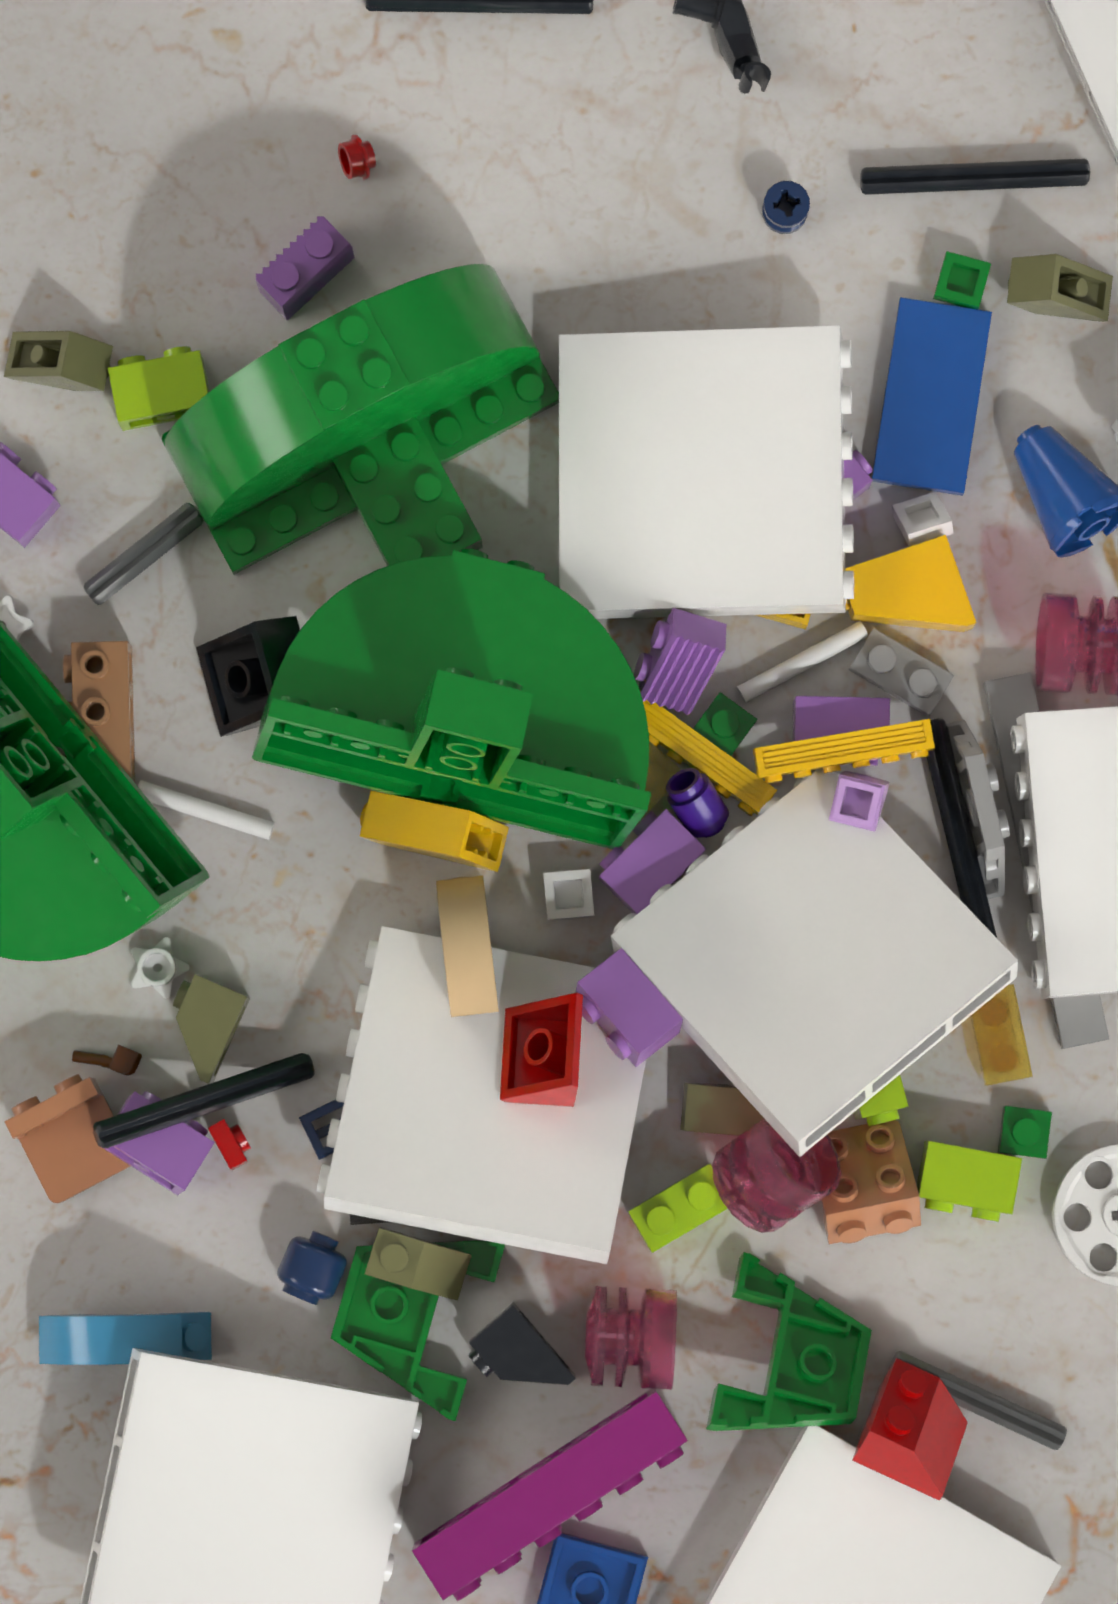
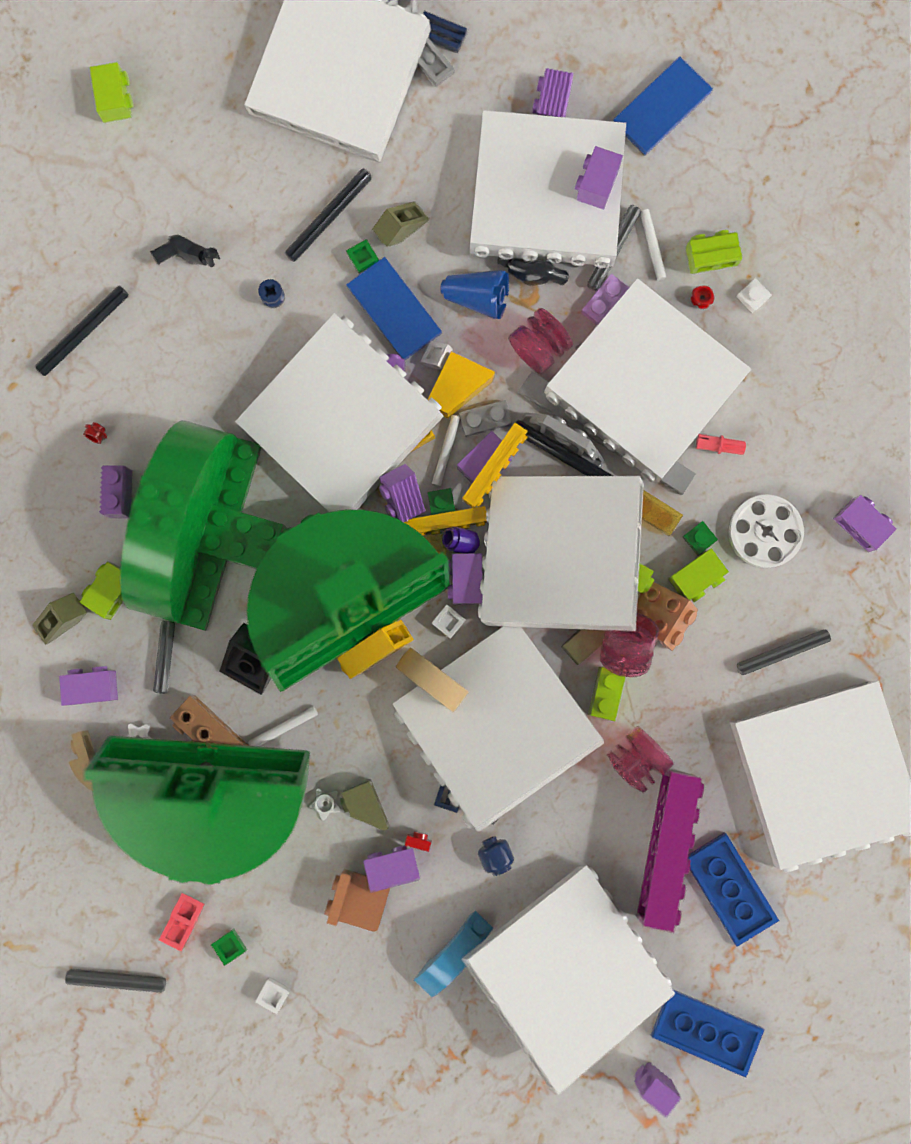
camera: 40 degrees left, 0 degrees up
reddish brown hand [72,1044,142,1076] -> none
black axle [93,1053,315,1148] -> none
green wing [331,1240,505,1421] -> none
olive slope [365,1227,472,1301] -> none
black slope [468,1302,576,1385] -> none
red slope [500,992,583,1107] -> none
medium lavender brick [575,948,683,1067] -> none
green wing [706,1252,872,1431] -> none
lavender slope [829,771,890,832] -> none
red slope [852,1358,968,1501] -> none

